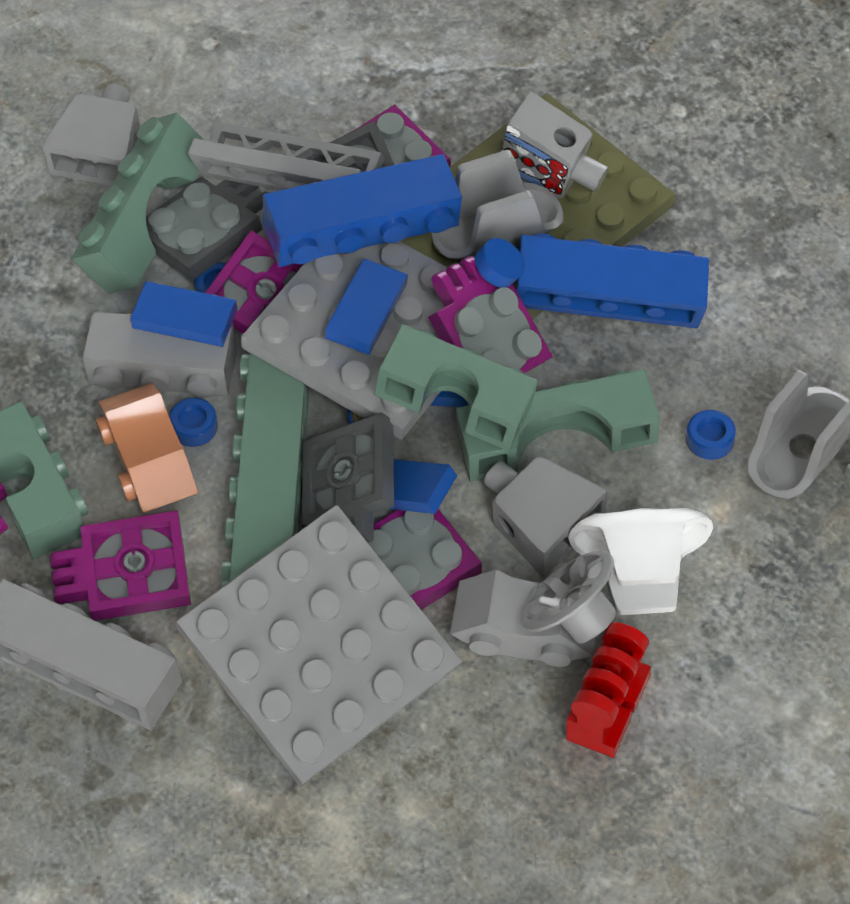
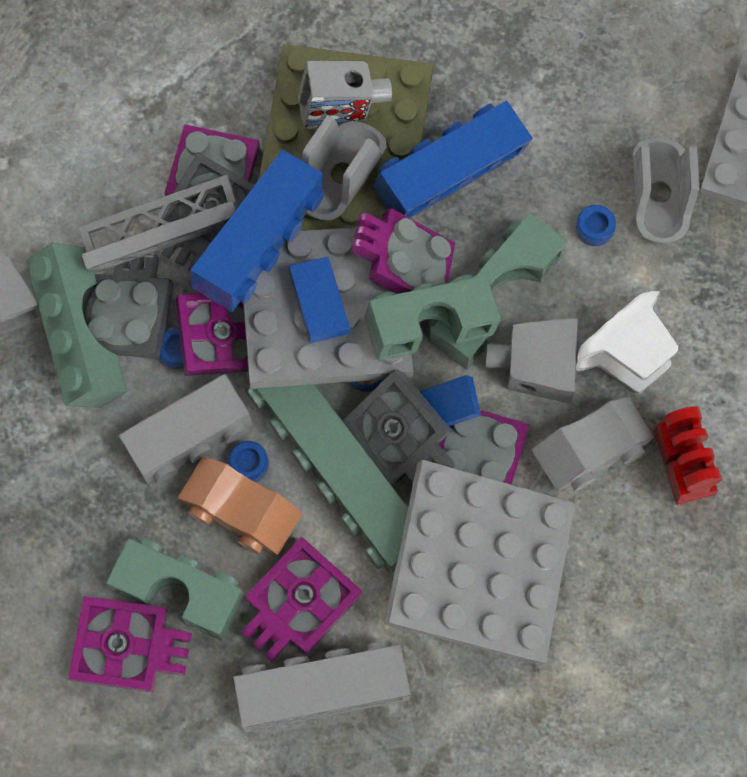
camera: 40 degrees left, 15 degrees up
blue tile [130,281,237,347] -> none
blue tile [475,238,525,287] -> none
light grey wheel [520,550,616,643] -> none

